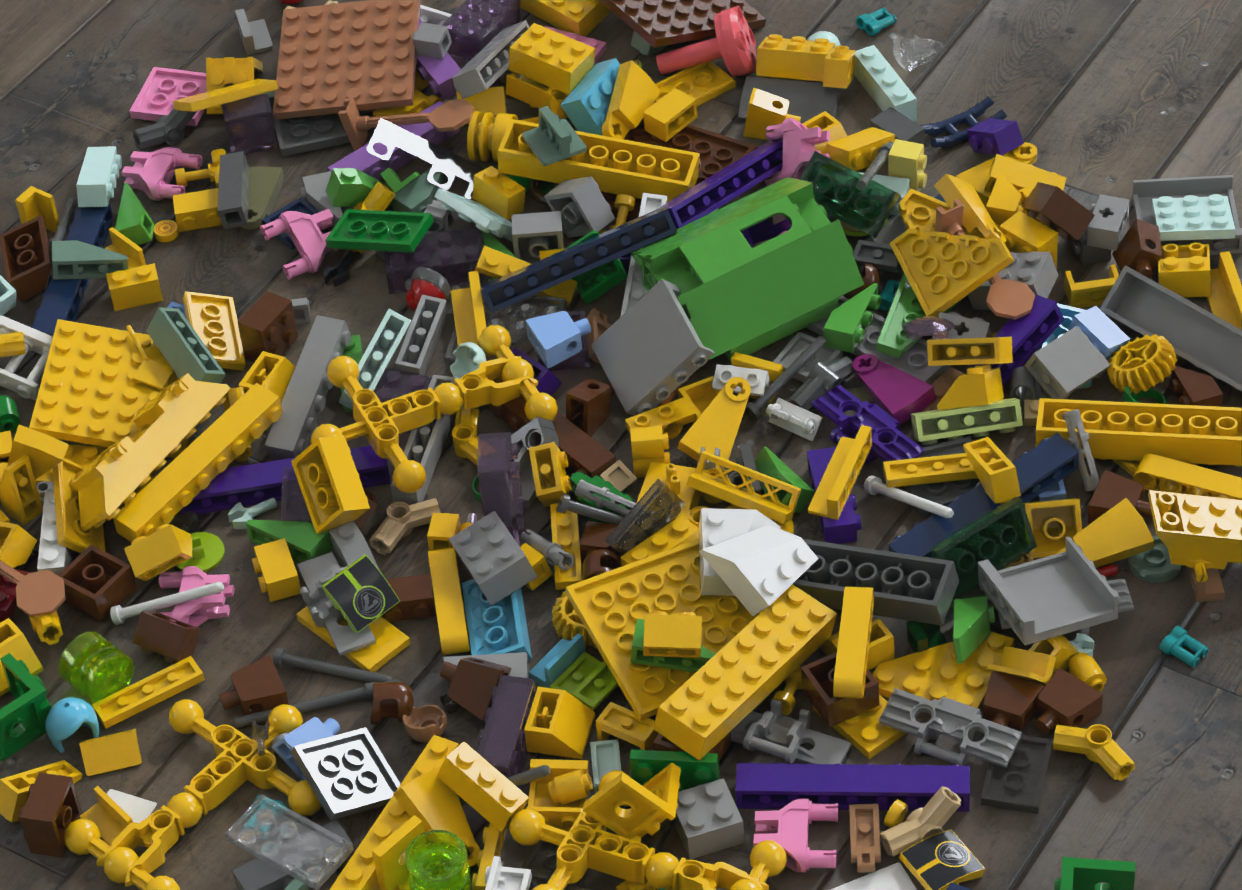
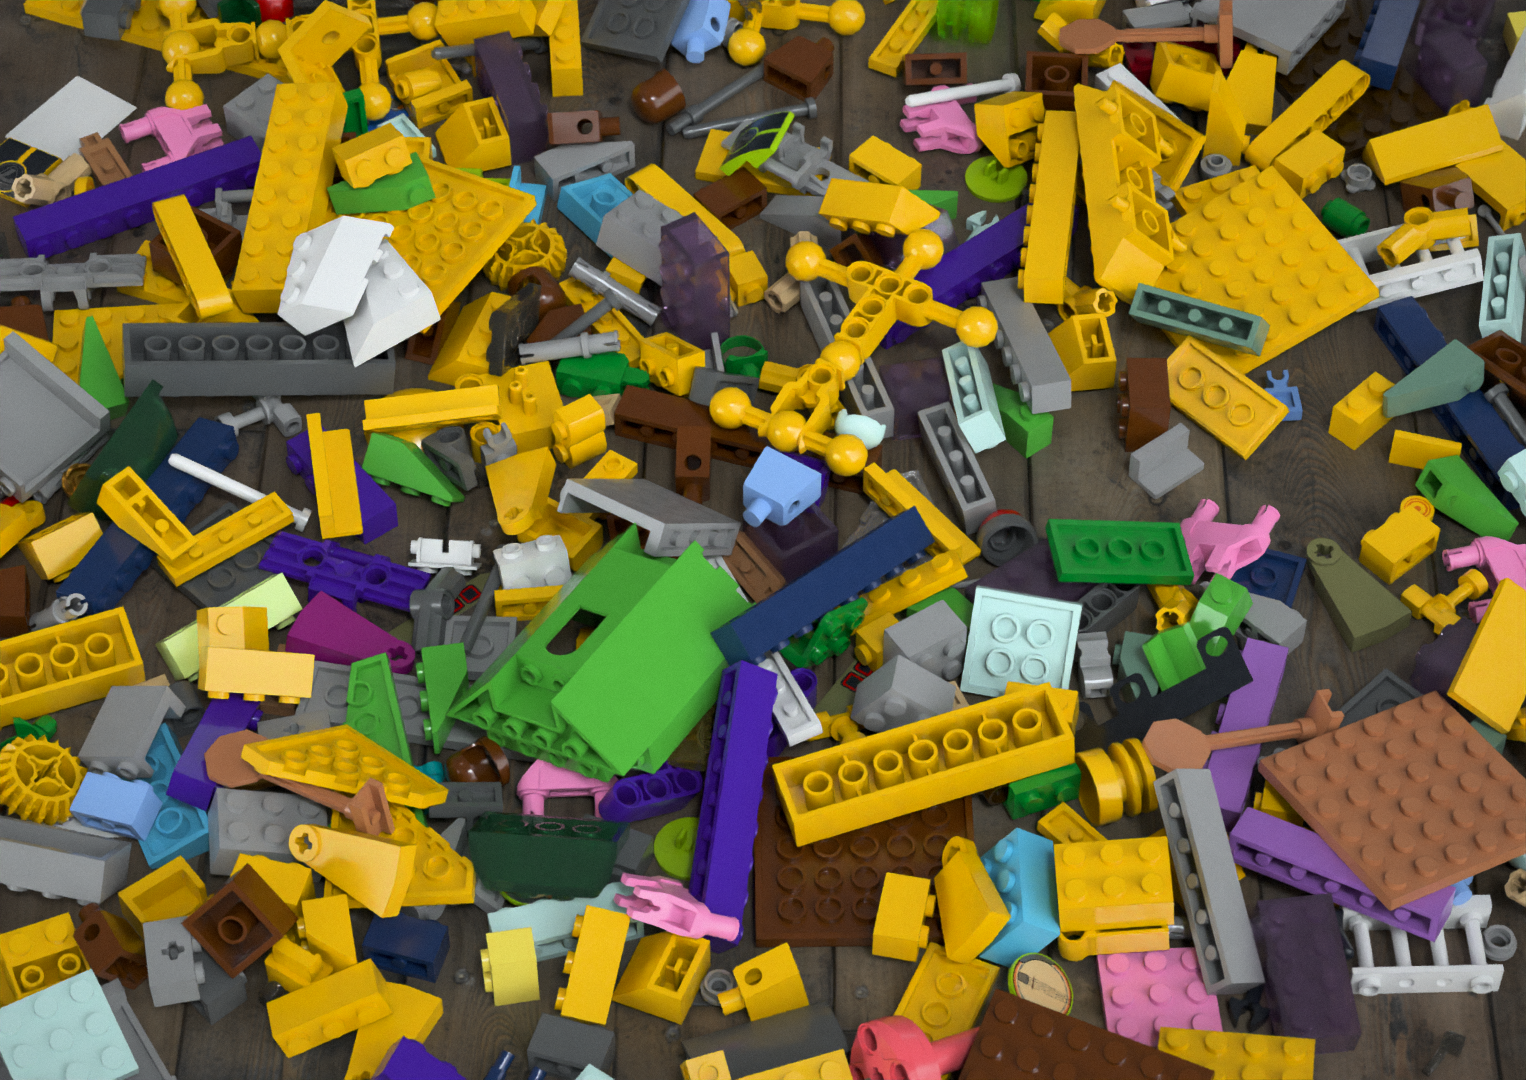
camera: 145 degrees right, 5 degrees up
yellow piece [7,425,69,480] -> none
yellow piece [126,325,174,390] -> none
dark grey brick [218,151,250,229] -> none
medium nougat hair [402,705,448,743] -> none
light grey brick [412,22,452,59] -> none
sand green bracket [522,106,587,166] -> none
dark grey bar [856,141,894,190] -> none
dish [902,316,954,340] -> none

